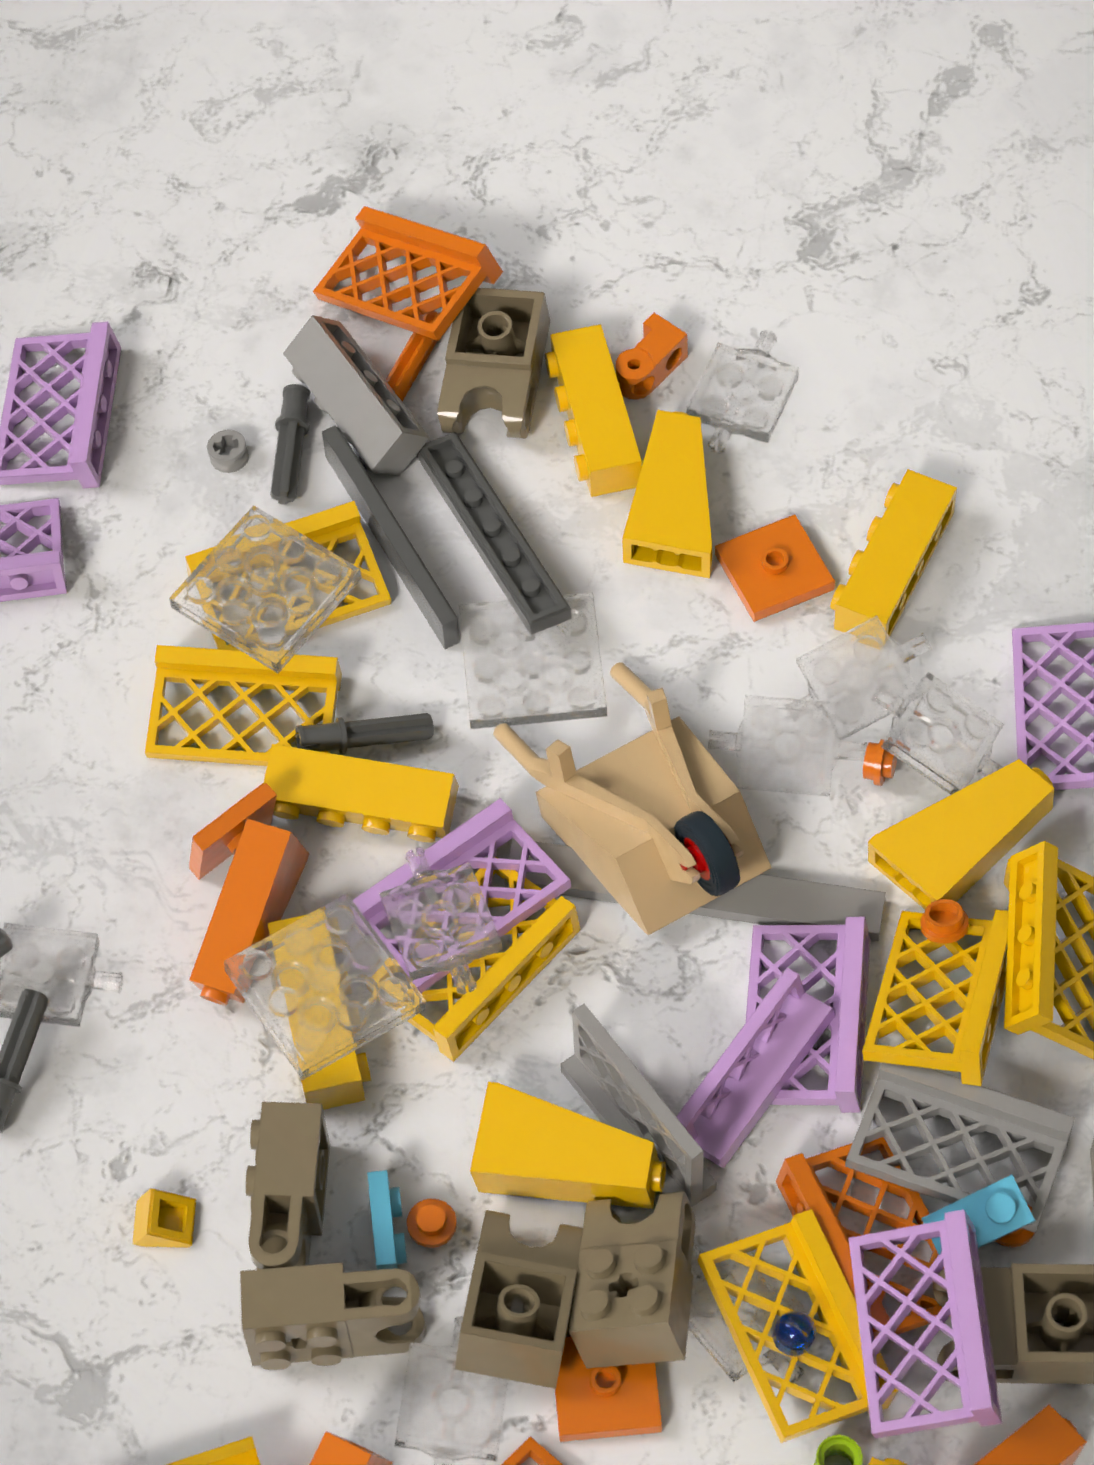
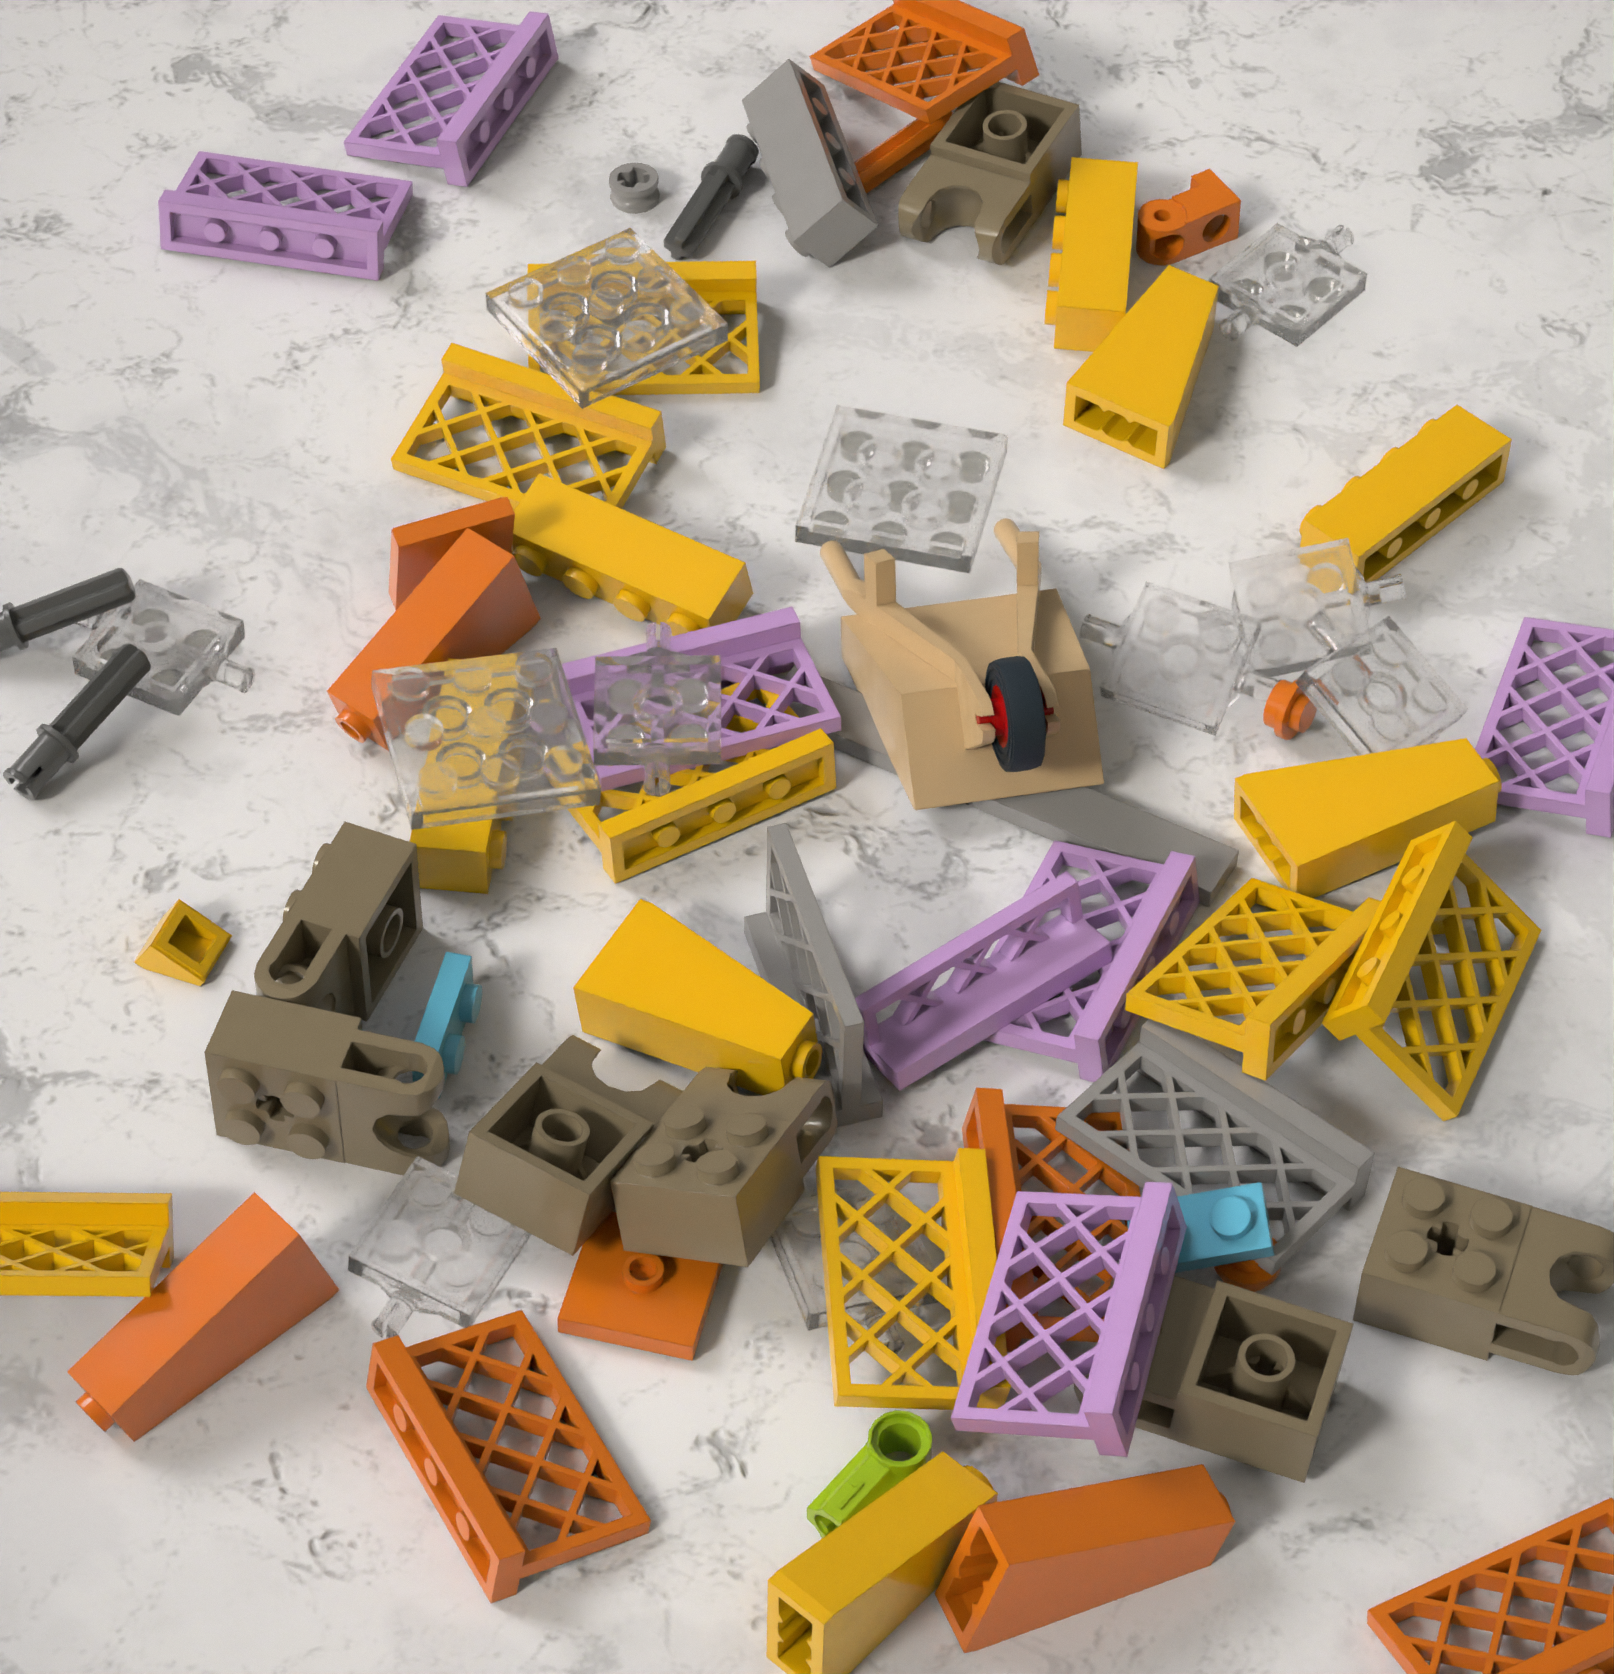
camera: 15 degrees right, 10 degrees down
dark grey axle [295,713,434,754] -> none
dark grey tile [322,425,460,649] -> none
orange plate [407,1199,457,1248] -> none
dark grey tile [417,432,572,635] -> none
orange plate [715,514,835,622] -> none
clear blue hinge [772,1310,816,1356] -> none
orange plate [920,899,969,944] -> none

